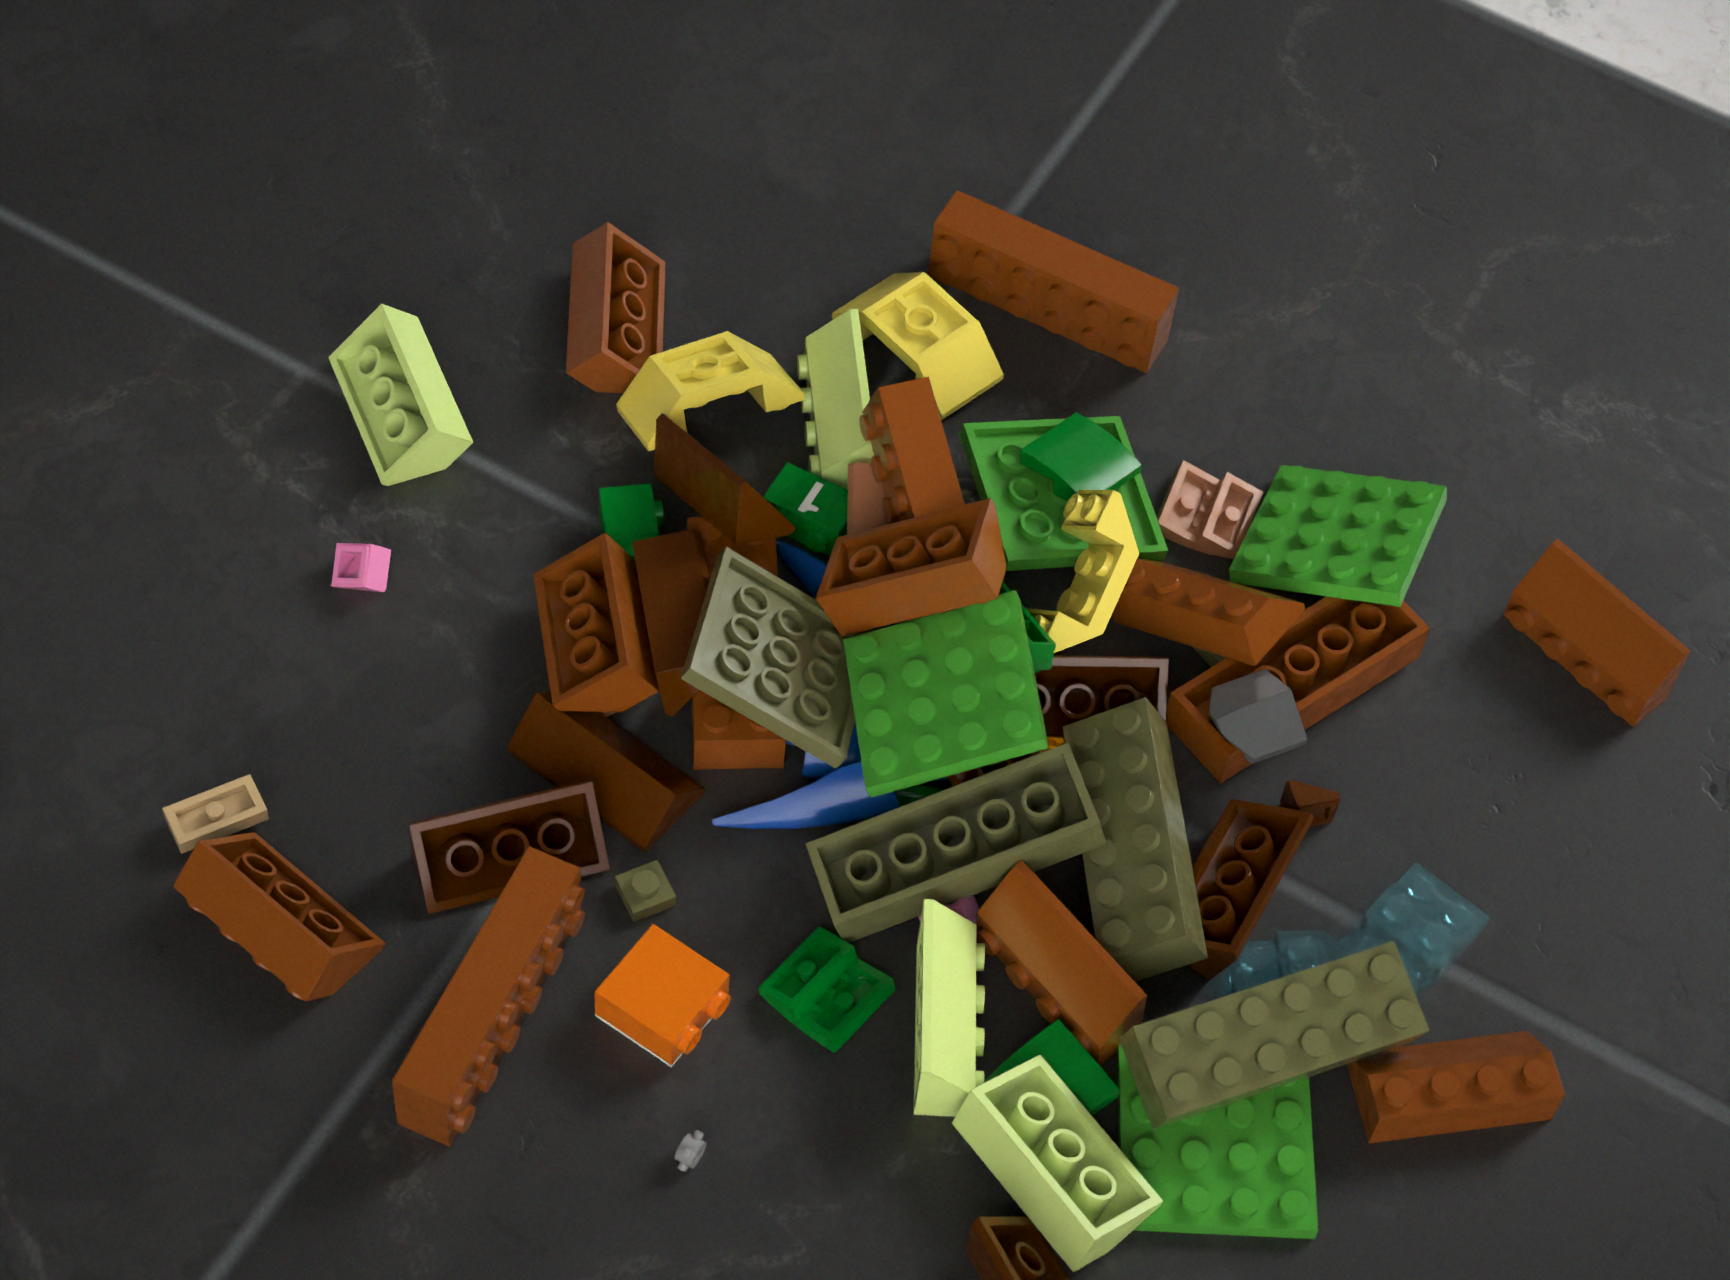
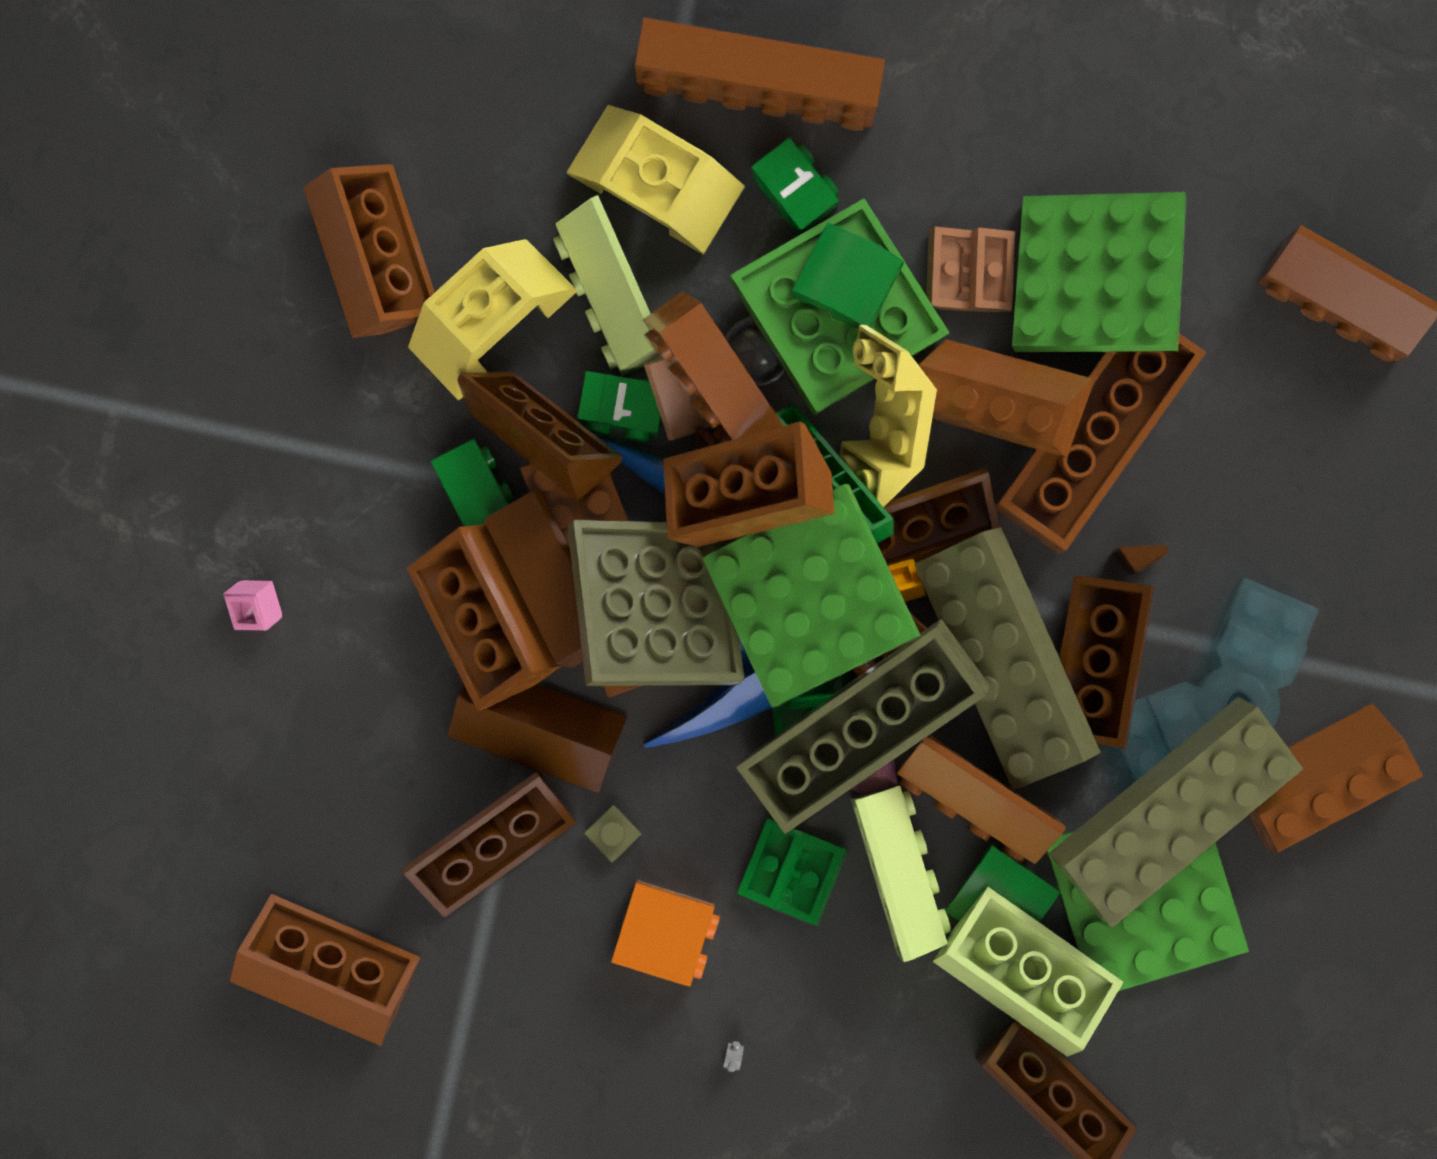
camera: 15 degrees left, 30 degrees up
tan plate [162,774,269,854] -> none
yellowish green slope [328,303,473,486] -> none
dark orange brick [392,846,585,1147] -> none
dark grey slope [1209,669,1308,764] -> none
none -> green brick [751,138,839,236]

